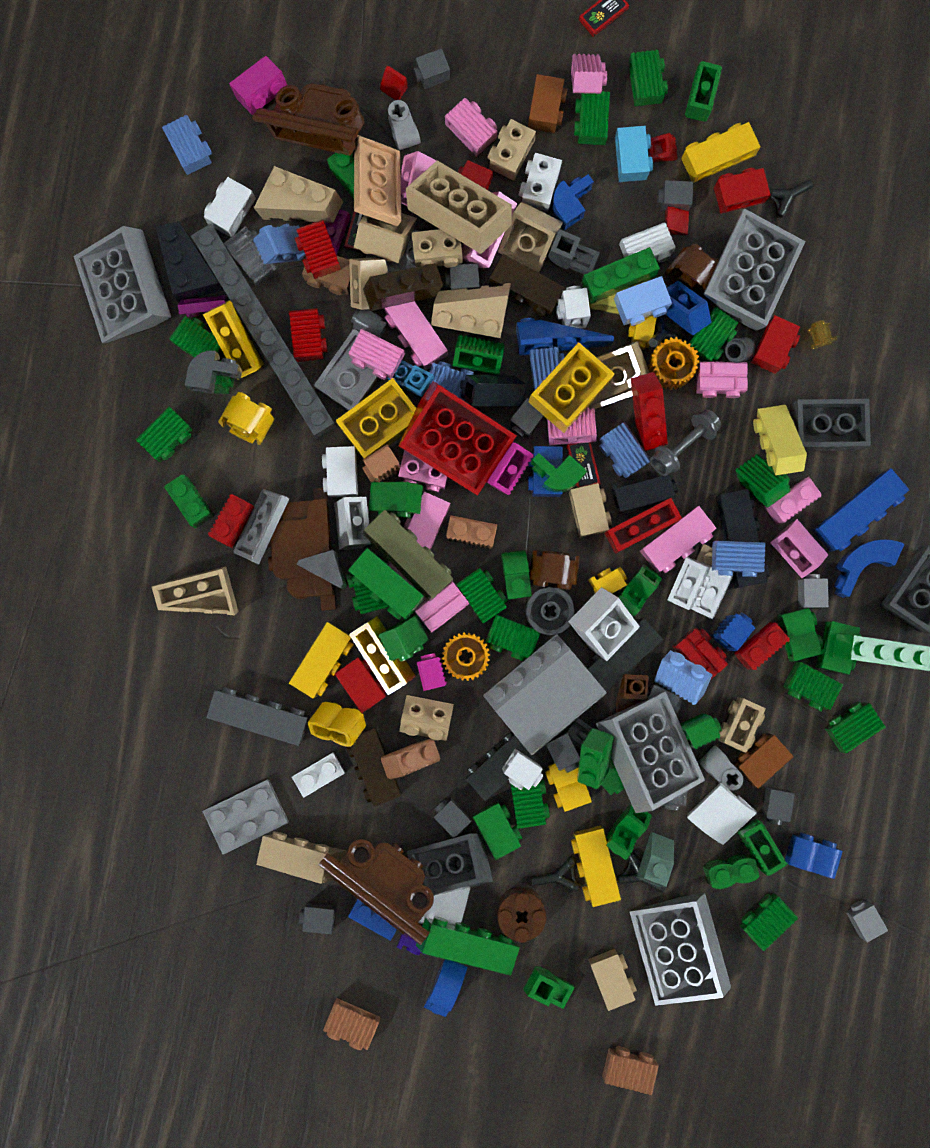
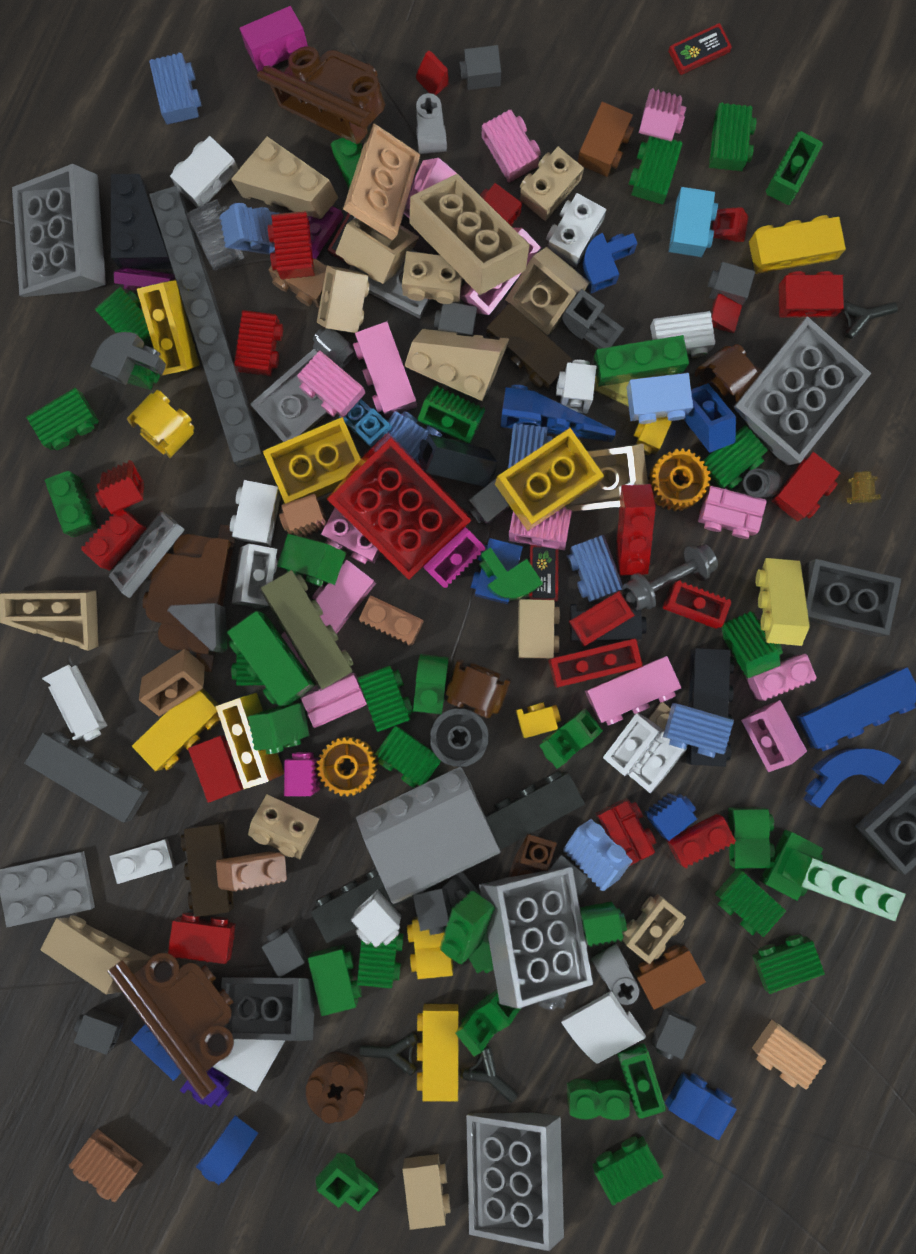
camera: 25 degrees right, 0 degrees up
yellow brick [307,702,366,747] -> none
dark brown brick [363,263,443,311] -> none
green brick [416,916,520,976] -> none
white brick [568,587,640,661] -> none
sand green slope [636,832,674,887] -> none
pearl dark grey piece [649,317,681,347] -> none
light grey brick [798,574,829,608] -> none
light grey brick [846,900,888,943] -> none
none -> white window [42,665,107,742]
none -> red brick [95,460,144,514]
none -> medium nougat brick [139,649,205,717]
none -> red brick [168,913,236,964]
none -> red tile [569,591,635,646]
none -> red brick [663,580,732,629]
none -> light nougat brick [752,1020,826,1089]

